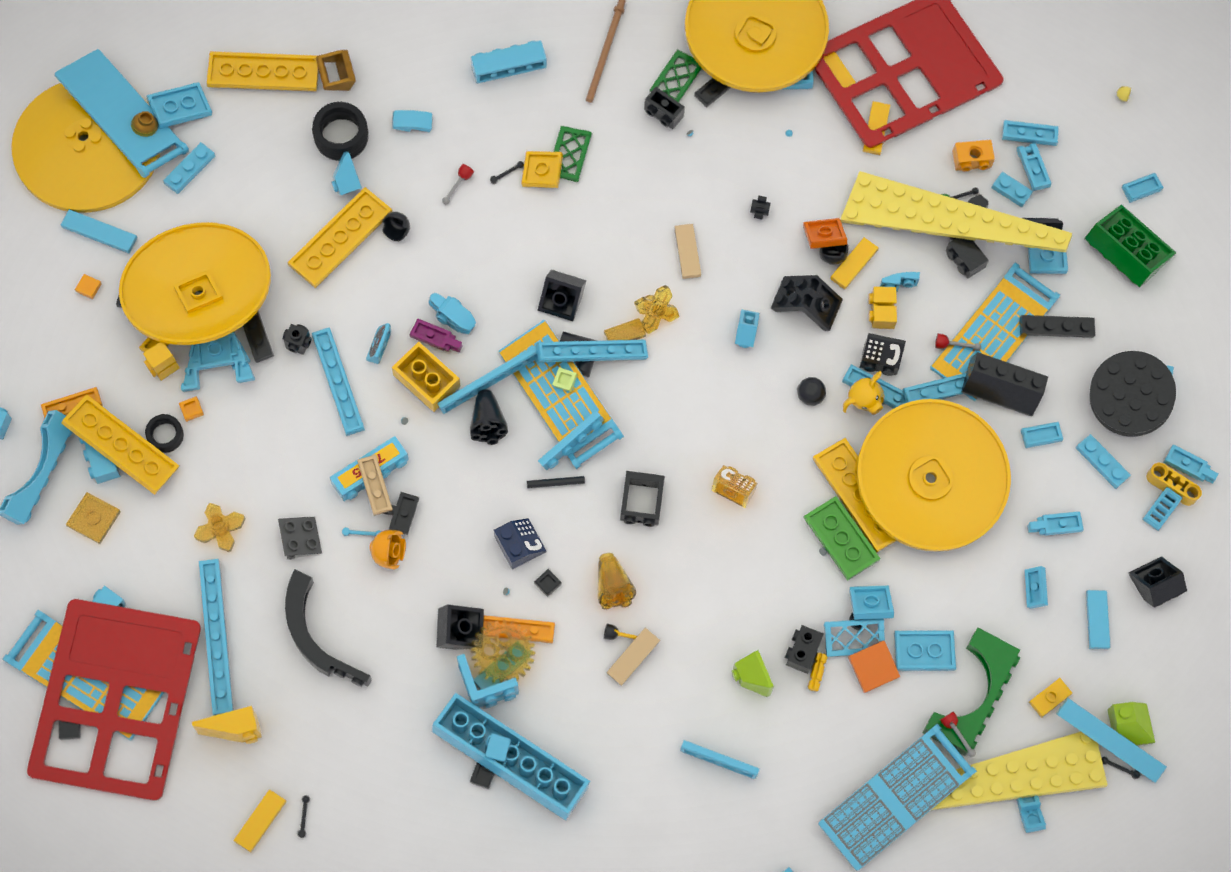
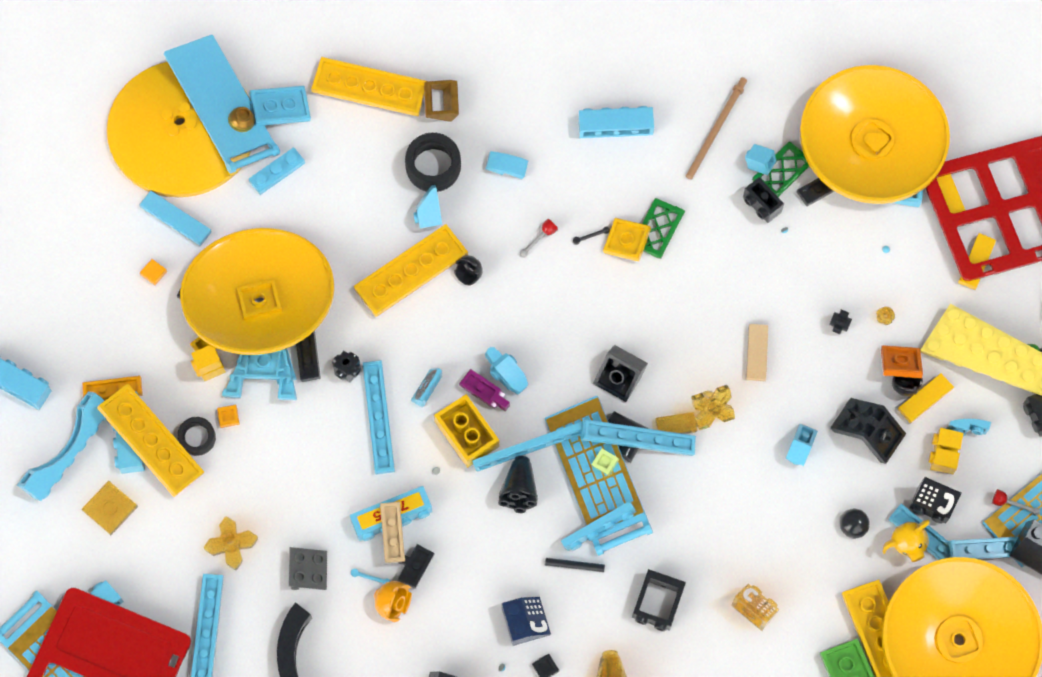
camera: 15 degrees right, 0 degrees up
none -> medium azure brick [745,144,776,175]
none -> clear yellow plate [876,307,895,325]

